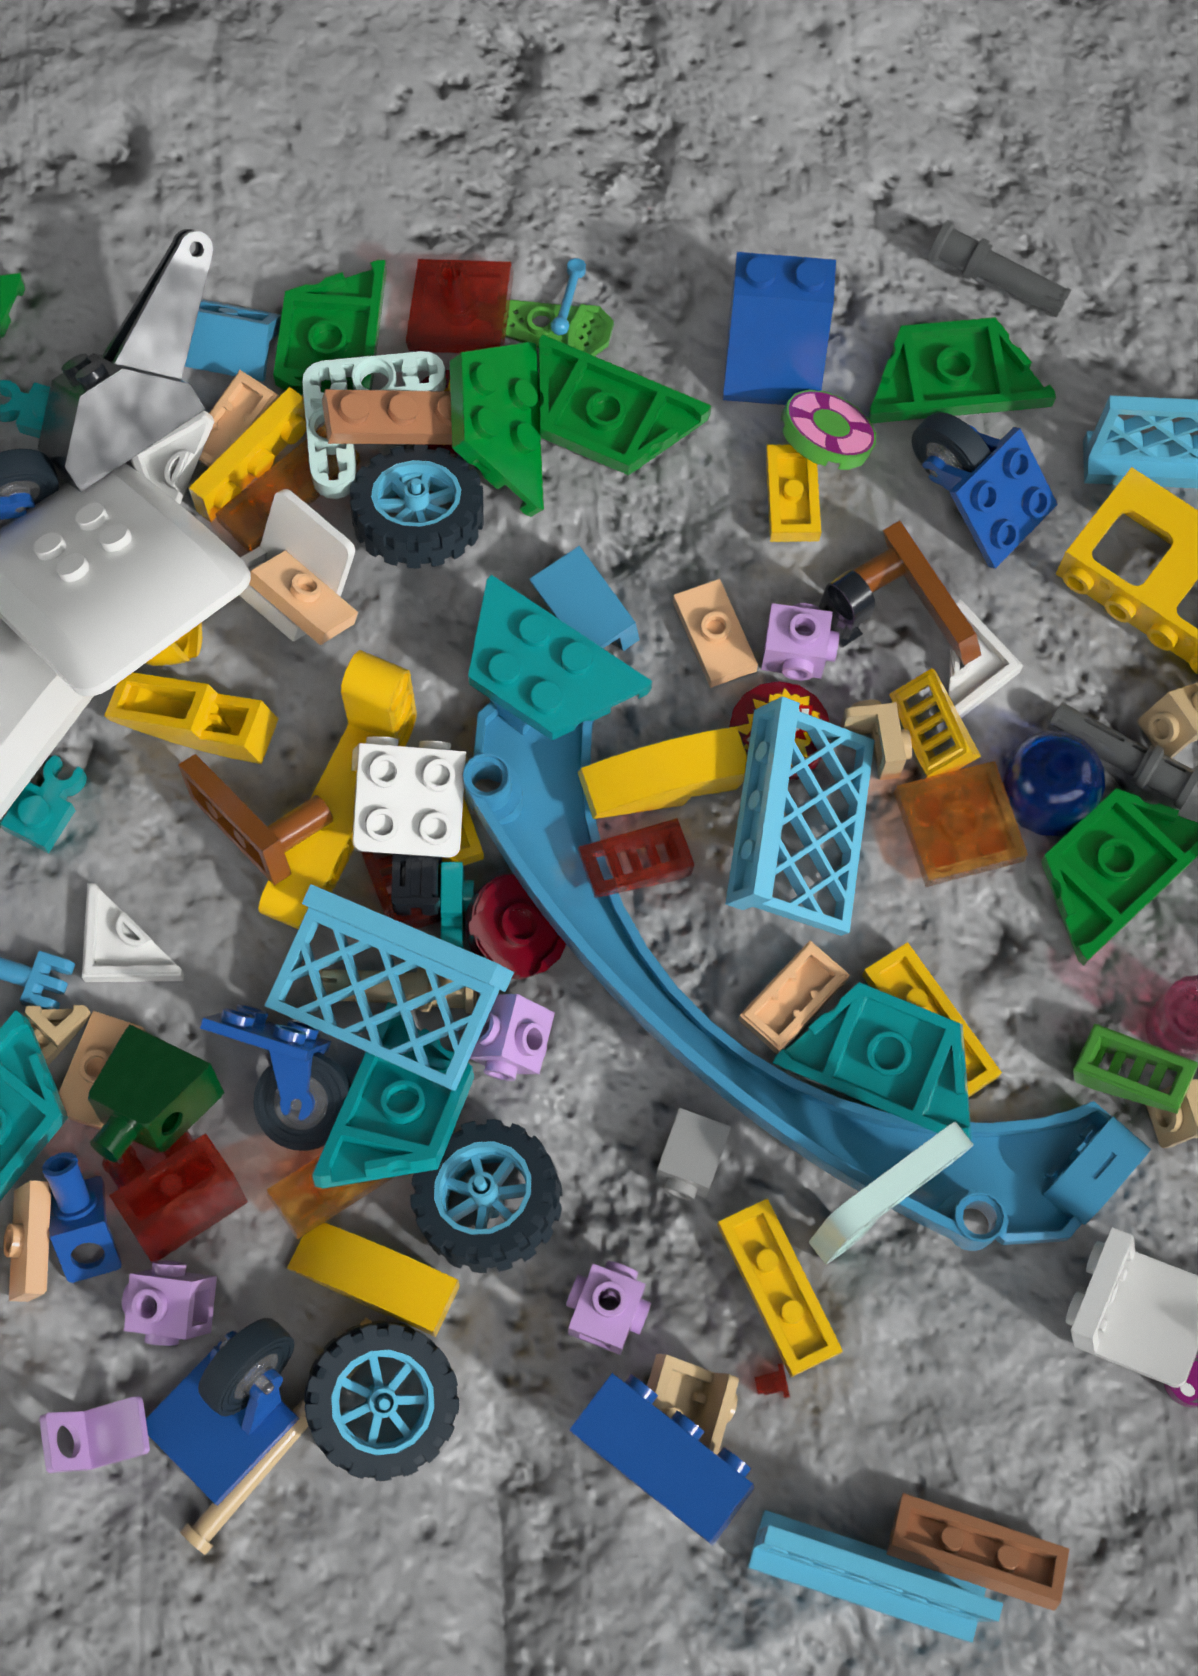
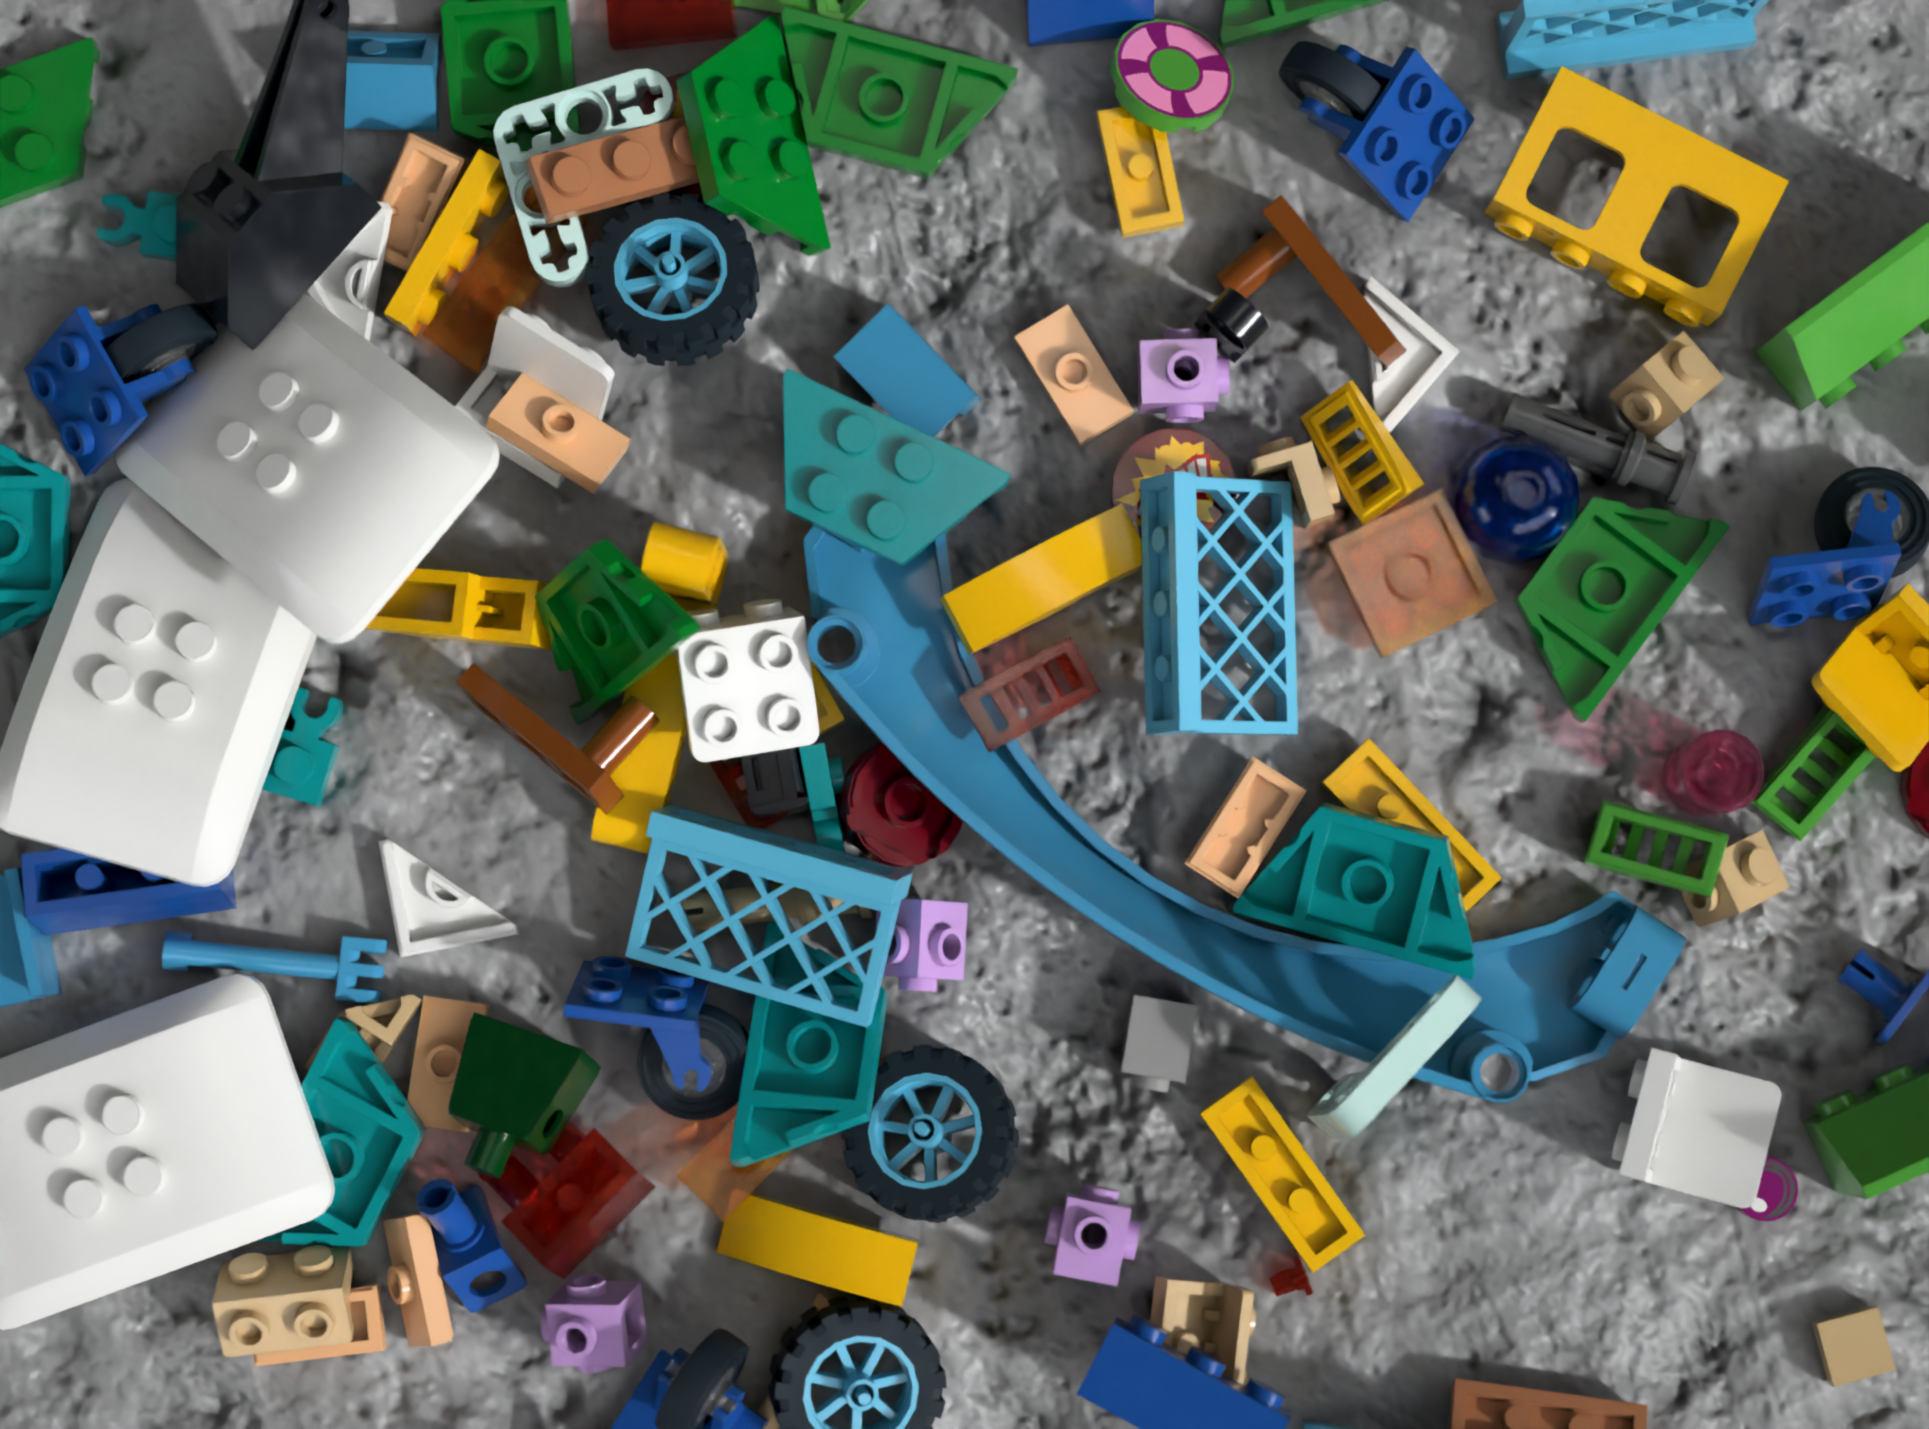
camera: 10 degrees left, 15 degrees up
none -> green wing [535,538,701,725]

